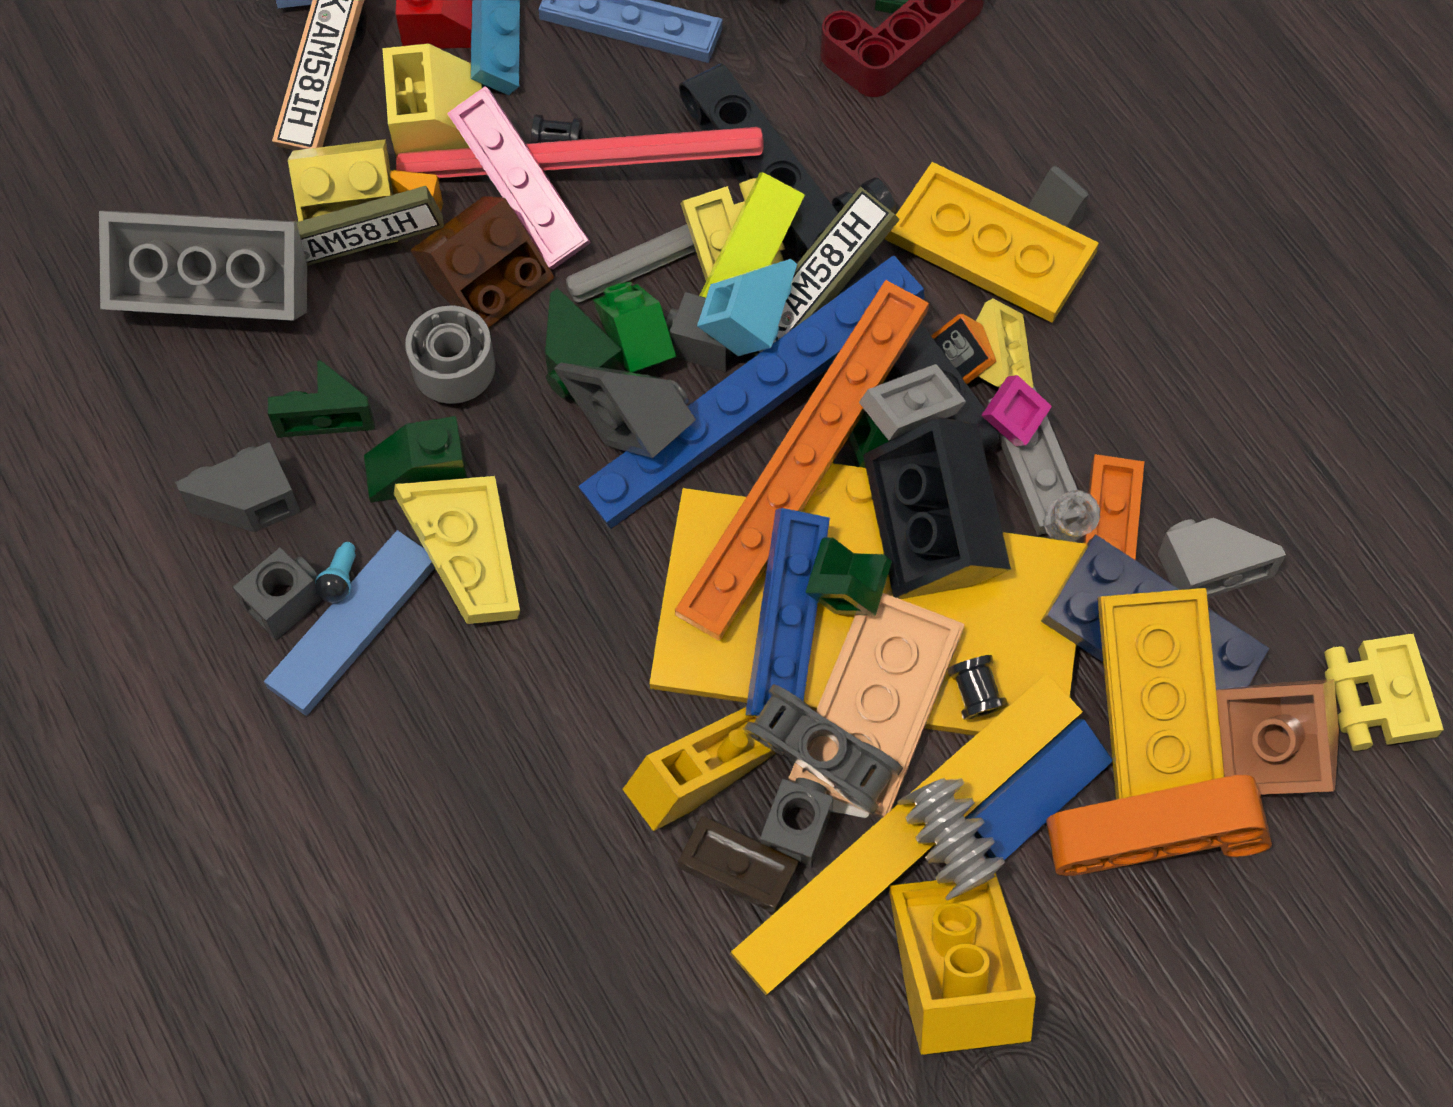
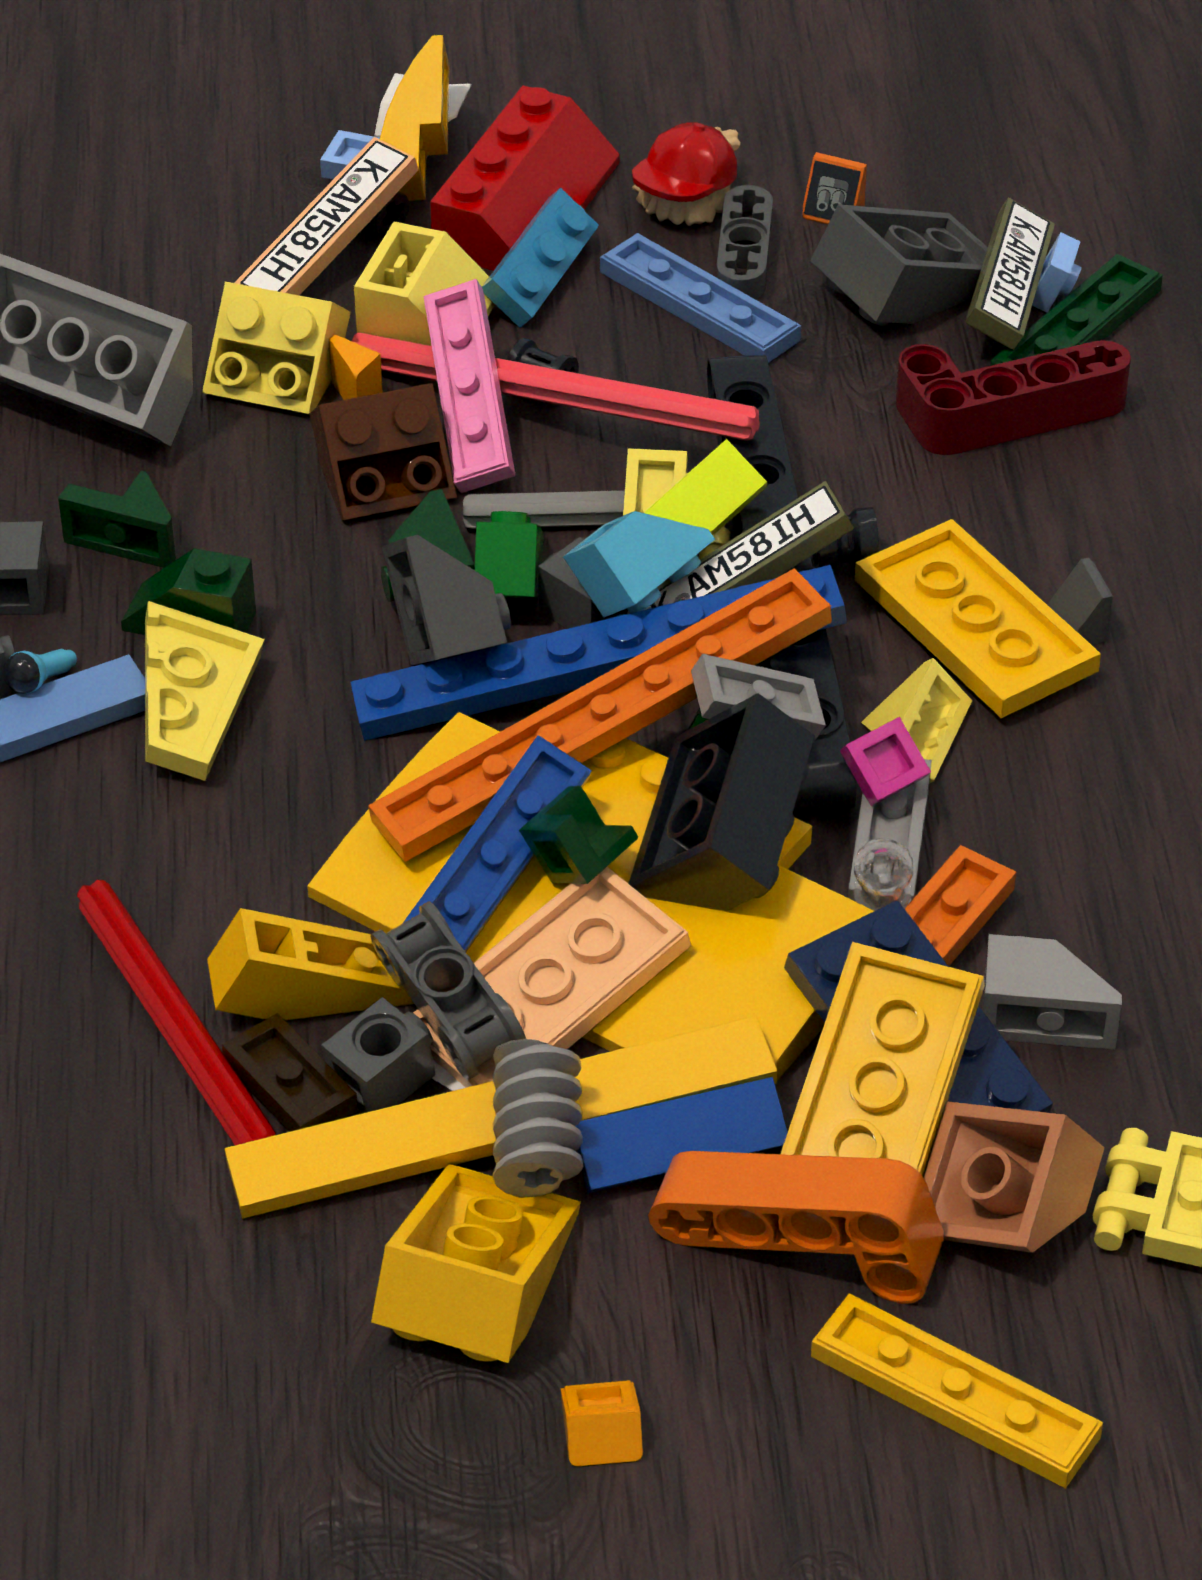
camera: 25 degrees right, 20 degrees down
tile [297,186,444,266] -> none
light grey piece [405,306,496,403] -> none
slope [931,314,997,384] -> none
black bush [947,655,1009,720] -> none
none -> red axle [77,879,276,1145]
none -> light orange slope [561,1380,643,1466]
none -> yellow tile [811,1293,1103,1489]

